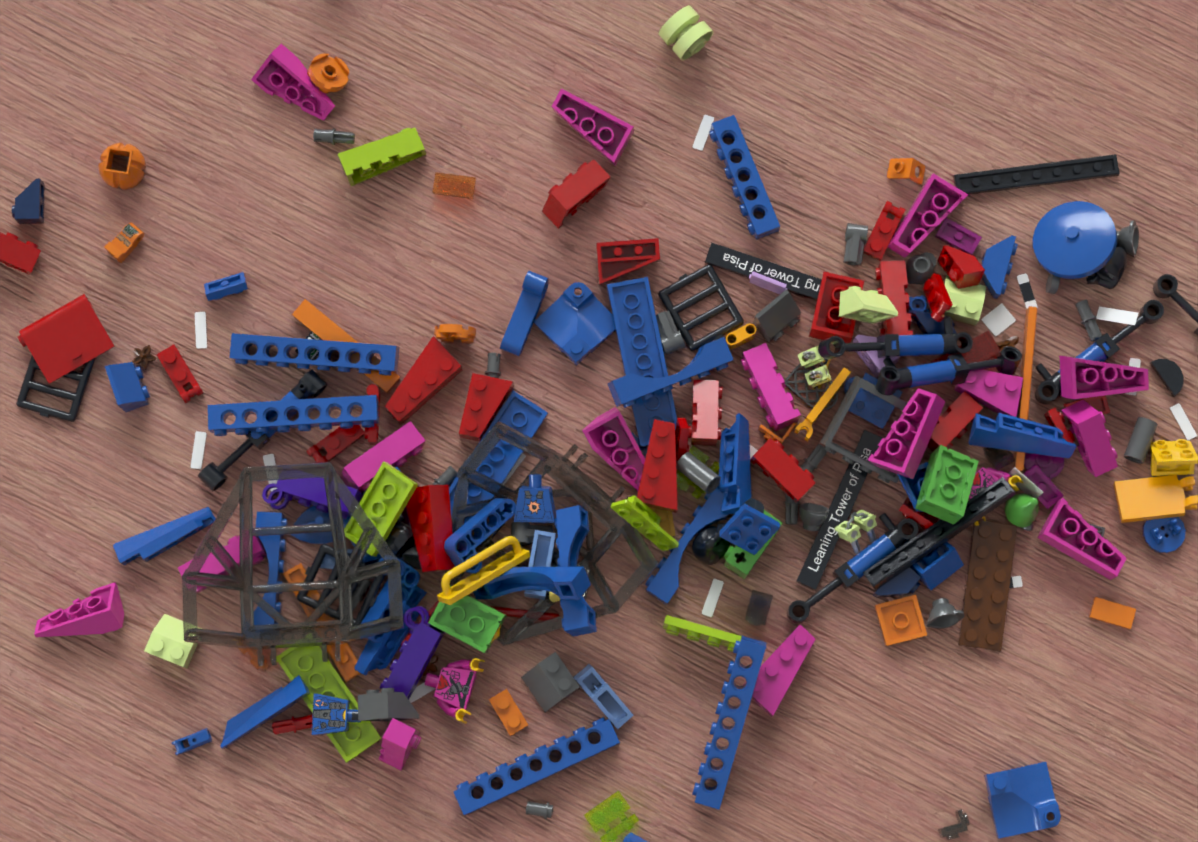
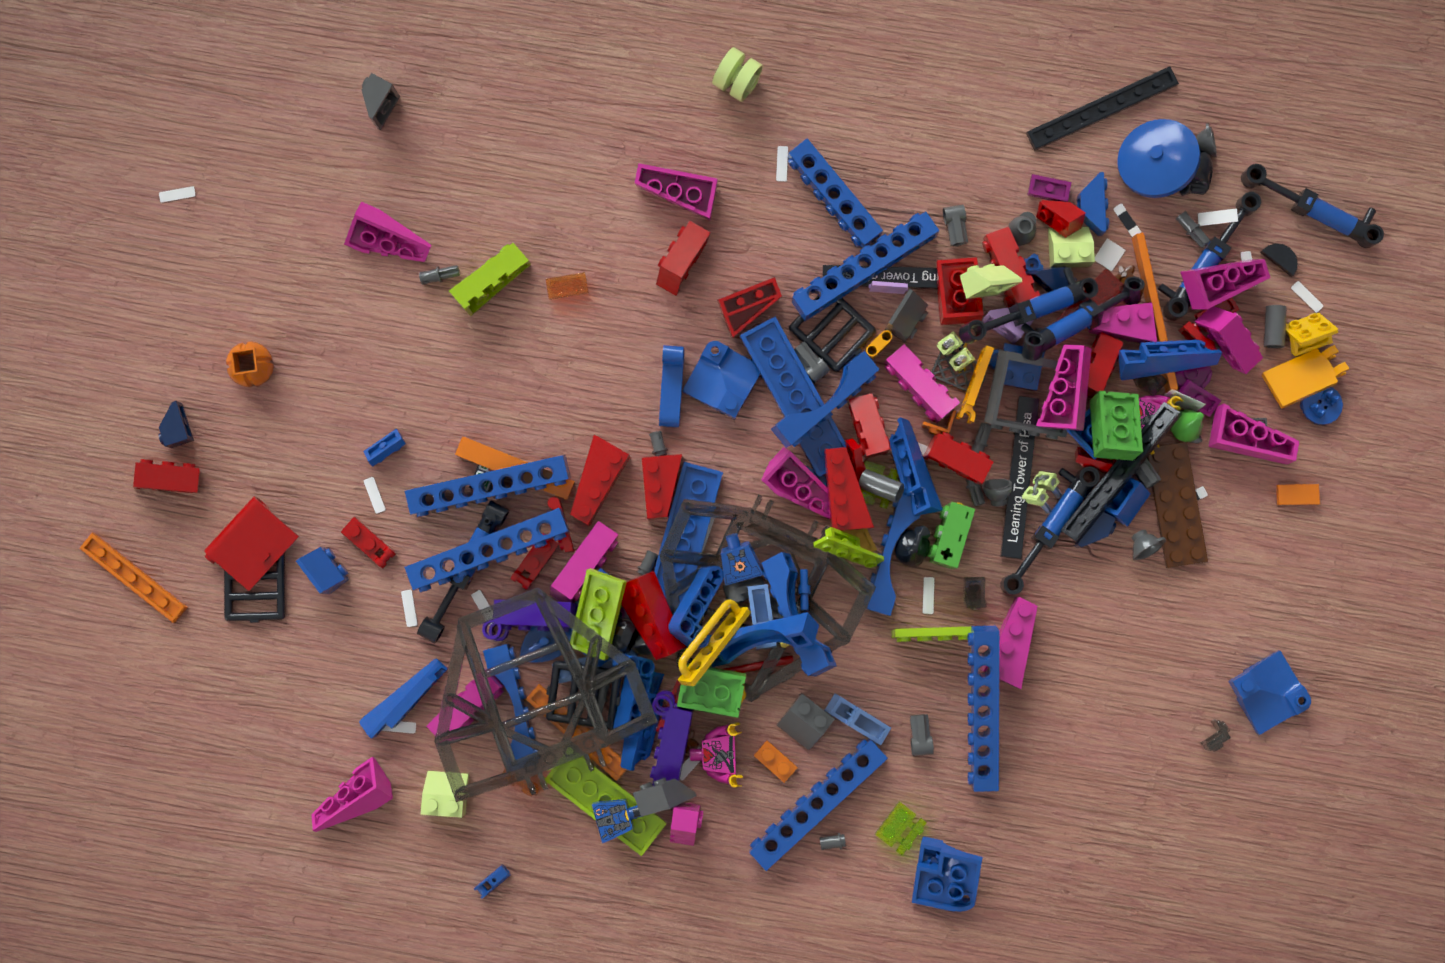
camera: 15 degrees left, 5 degrees up
orange leg [104,222,145,263] -> none
reddish brown plant [132,345,157,370] -> none
blue wedge [220,675,310,749] -> none
red axle [272,714,313,734] -> none
orange plate [307,54,349,94] -> none
orange plate [434,324,476,344] -> none
blue plate [719,498,780,555] -> none
red plate [863,201,906,261] -> none
orange plate [875,594,927,647] -> none
orange bracket [887,158,925,185] -> none
dark pink wedge [888,173,968,258] -> none
red plate [923,273,953,322] -> none
dark grey tile [1046,273,1060,294] -> none
none -> white sticker [382,721,416,733]
none -> blue brick [792,211,940,321]
none -> blue bar [798,569,811,611]
none -> dark grey piece [910,714,934,756]
none -> dark grey piece [1134,458,1161,489]

